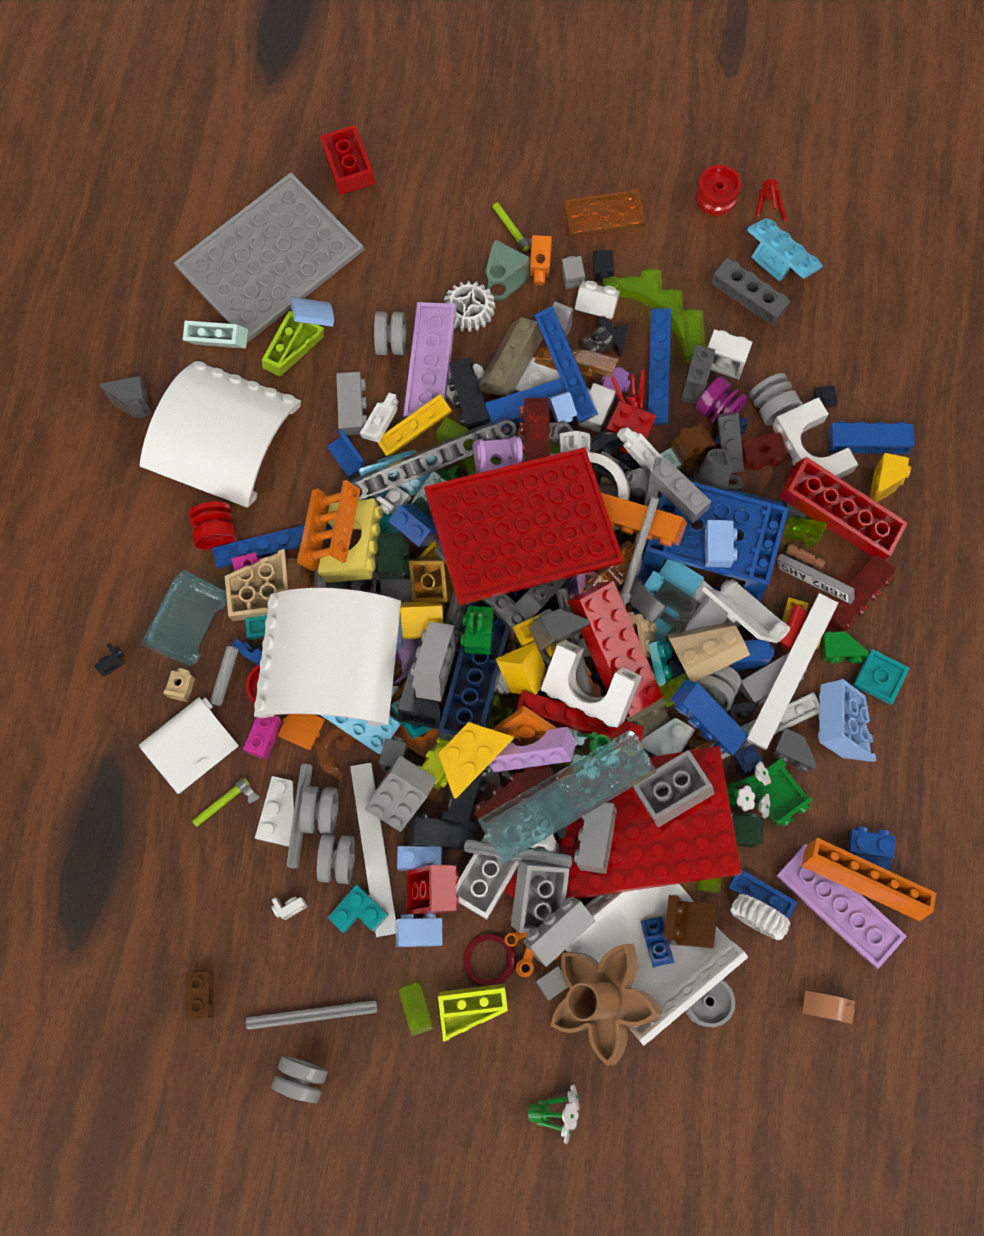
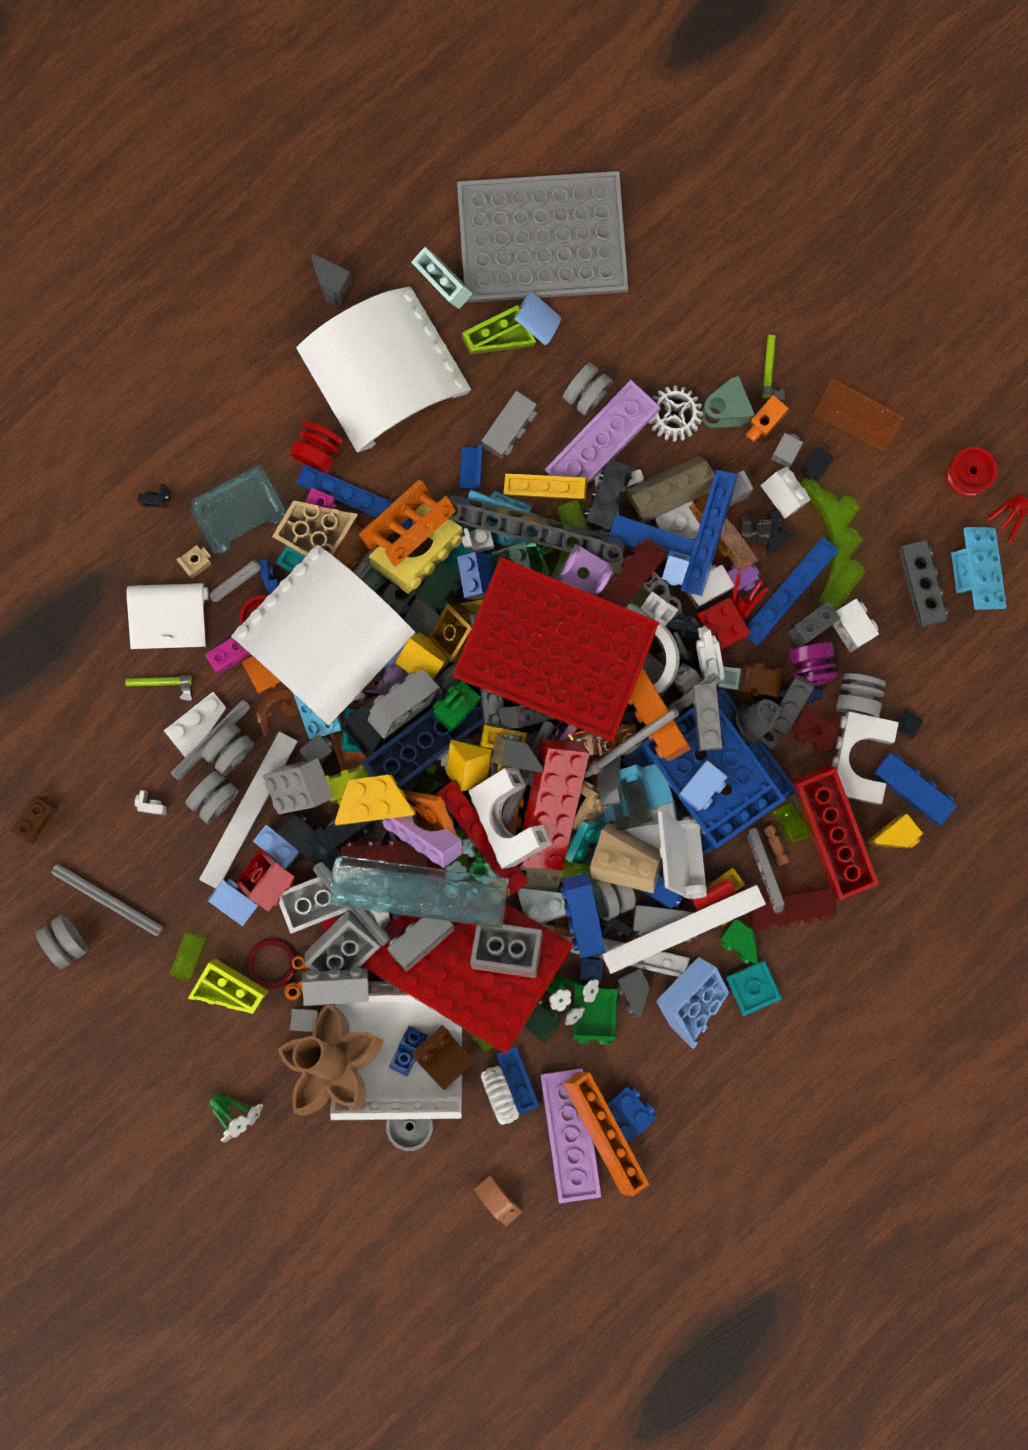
camera: 30 degrees right, 10 degrees up
red brick [320,125,375,195] -> none
teal plate [328,885,389,933] -> none
white hinge [360,393,399,442] -> none

